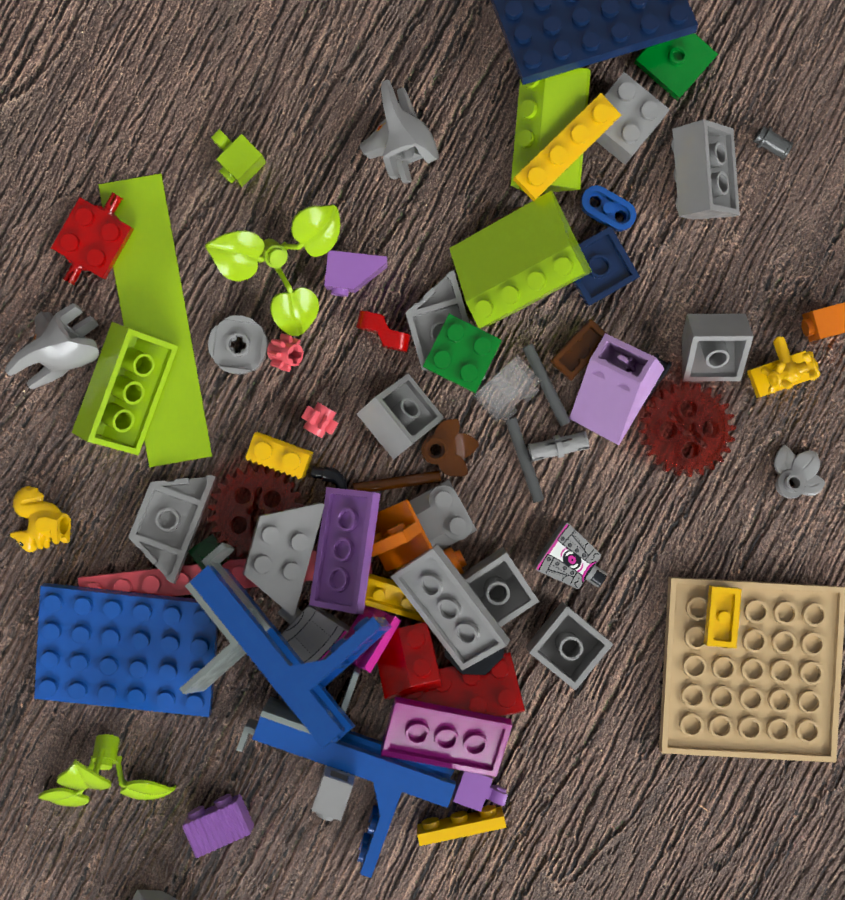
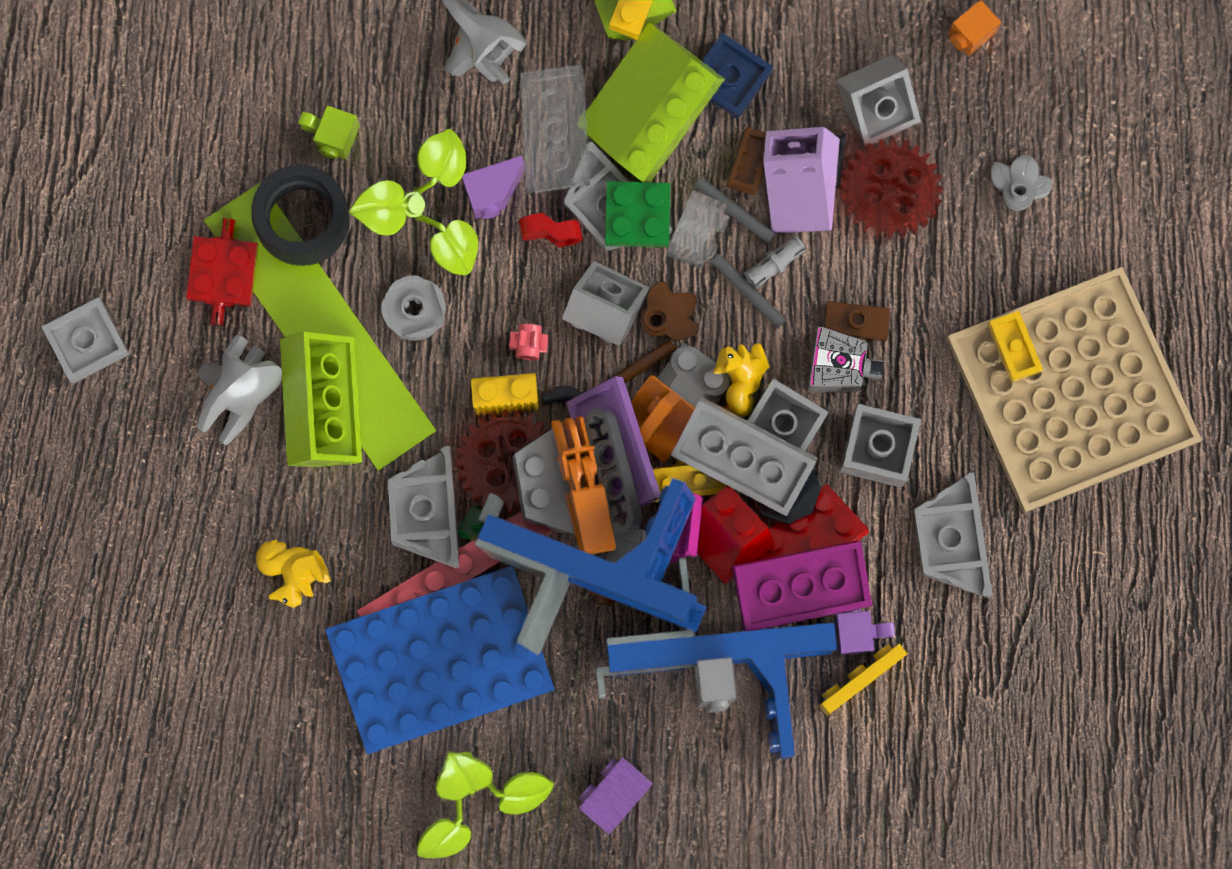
camera: 30 degrees left, 10 degrees down
coral gear [267,333,304,372] -> none
blue plate [580,185,636,232] -> none
yellow piece [747,336,820,398] -> none
none -> black tyre [252,164,349,266]
none -> clear tile [520,65,590,193]
none -> orange arm [551,415,616,555]
none -> dark grey beam [584,409,643,532]
none -> yellow animal [713,343,770,417]
none -> reddish brown plate [824,301,891,342]
none -> light grey wing [913,473,993,598]

